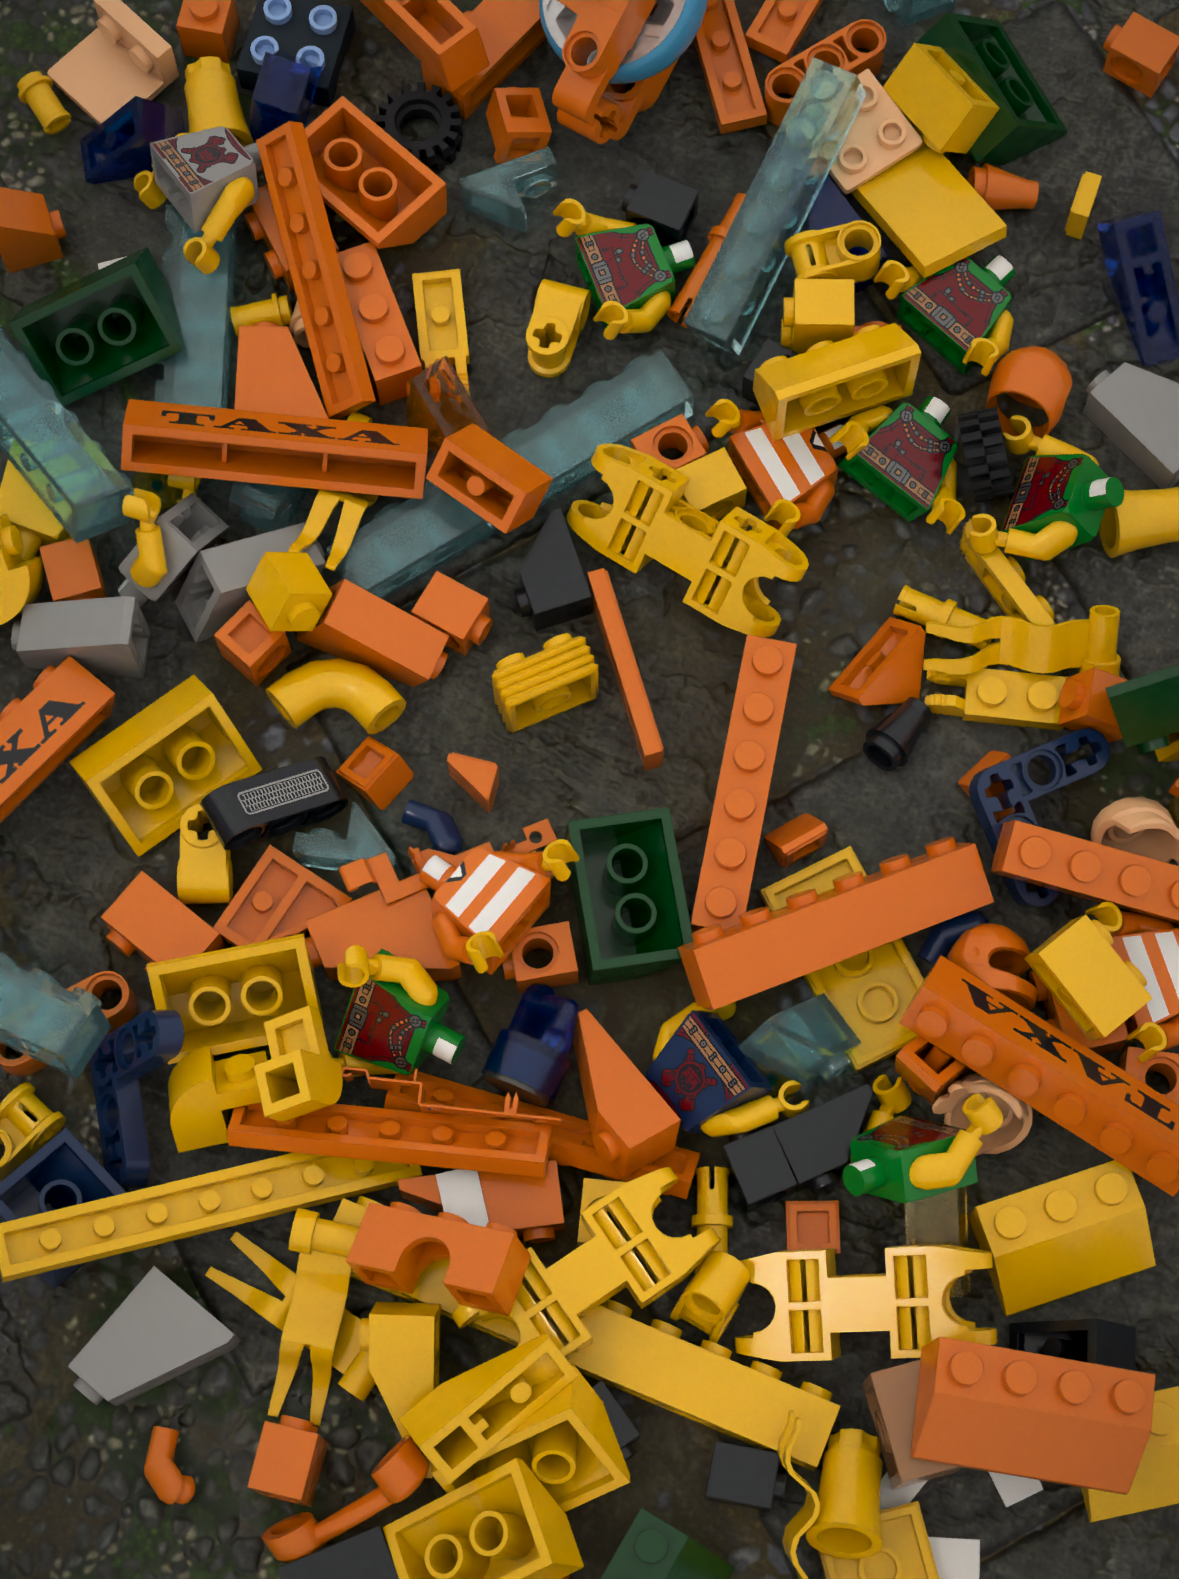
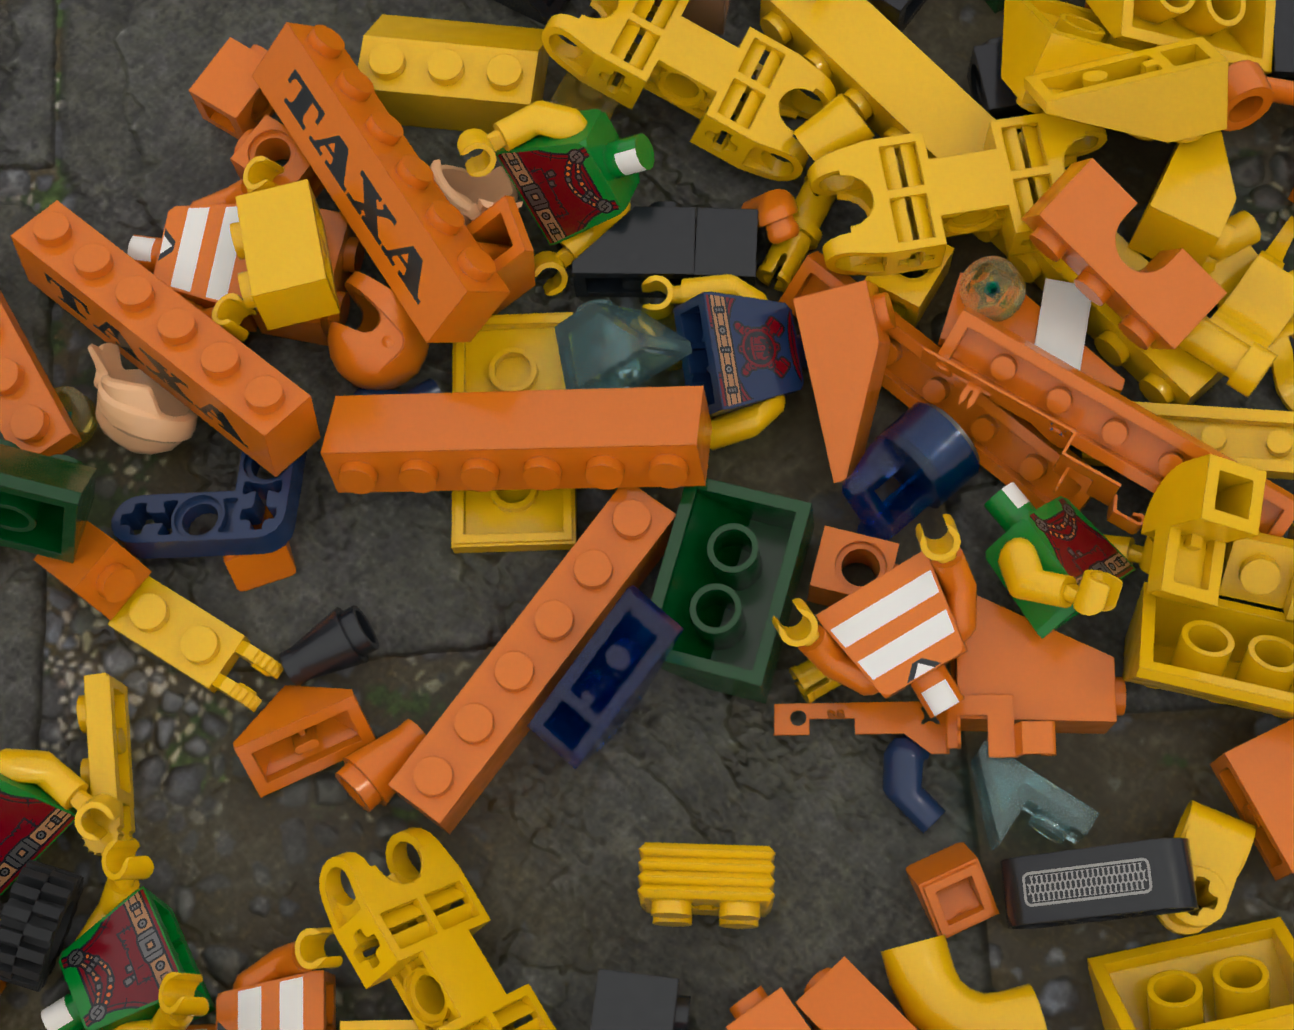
camera: 150 degrees left, 0 degrees up
orange wing [213,845,352,947] -> none
orange slope [447,752,500,813] -> none
orange tile [587,568,664,771] -> none
orange slope [765,813,828,868] -> none
orange tile [785,1200,841,1256] -> none
yellow pin [893,585,993,650] -> none
yellow flag [923,605,1121,677] -> none
none -> orange cone [335,719,426,812]
none -> clear blue slope [527,585,684,769]
none -> orange arm [741,189,800,245]
none -> clear yellow tile [959,256,1026,322]

